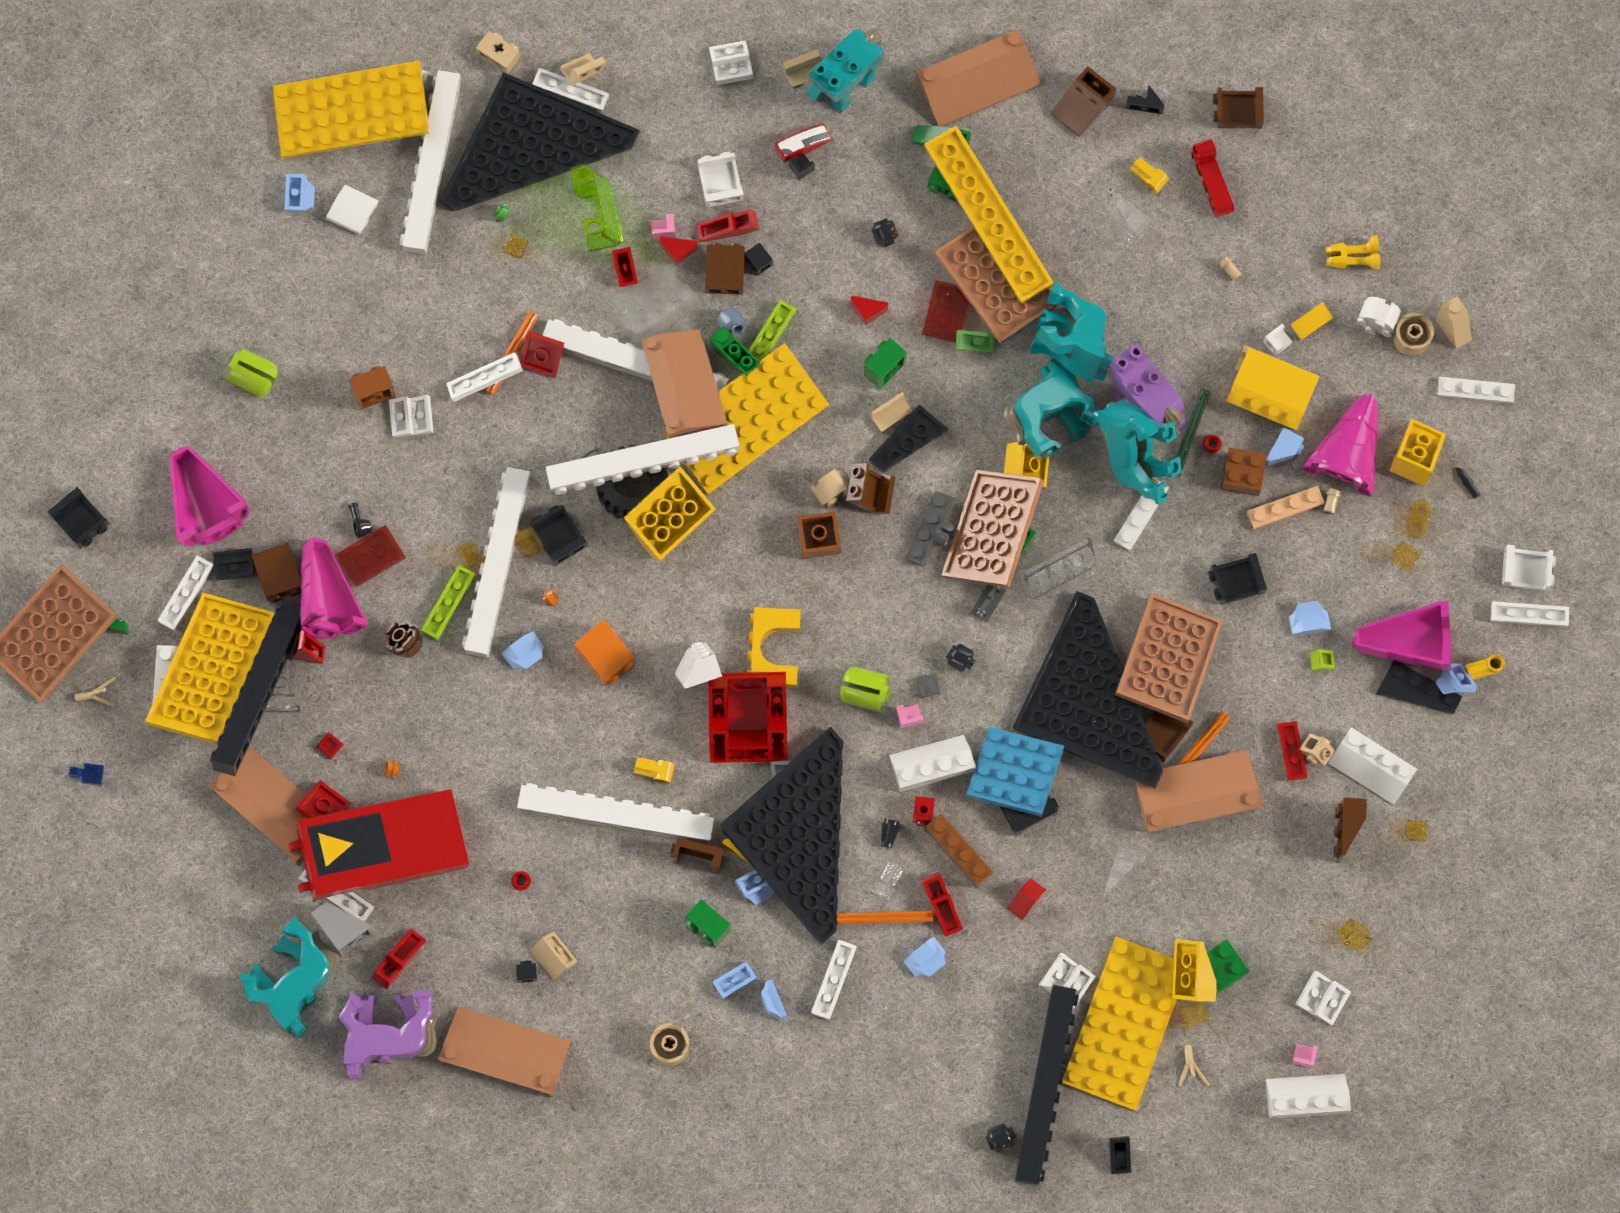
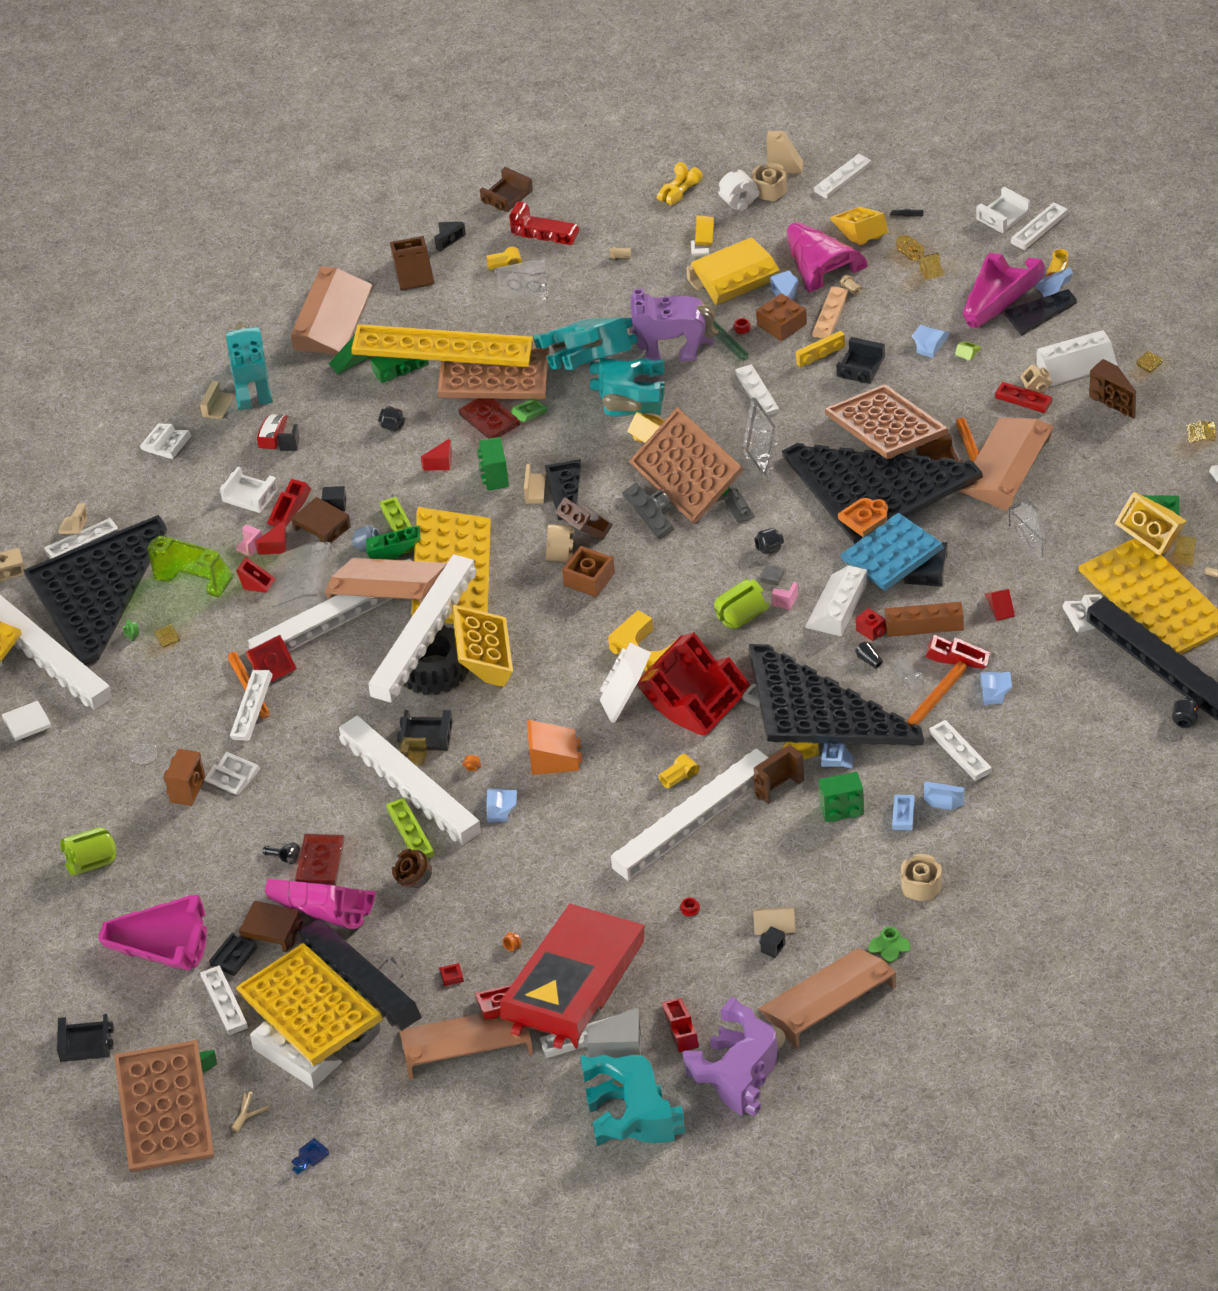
camera: 45 degrees left, 30 degrees down
red slope [293,631,325,664] -> none
clear yellow panel [456,540,483,569] -> none
teal piece [1094,400,1182,505] -> none
none -> yellow plate [796,331,845,367]
none -> orange plate [838,498,888,537]
none -> bright green plate [869,927,910,963]

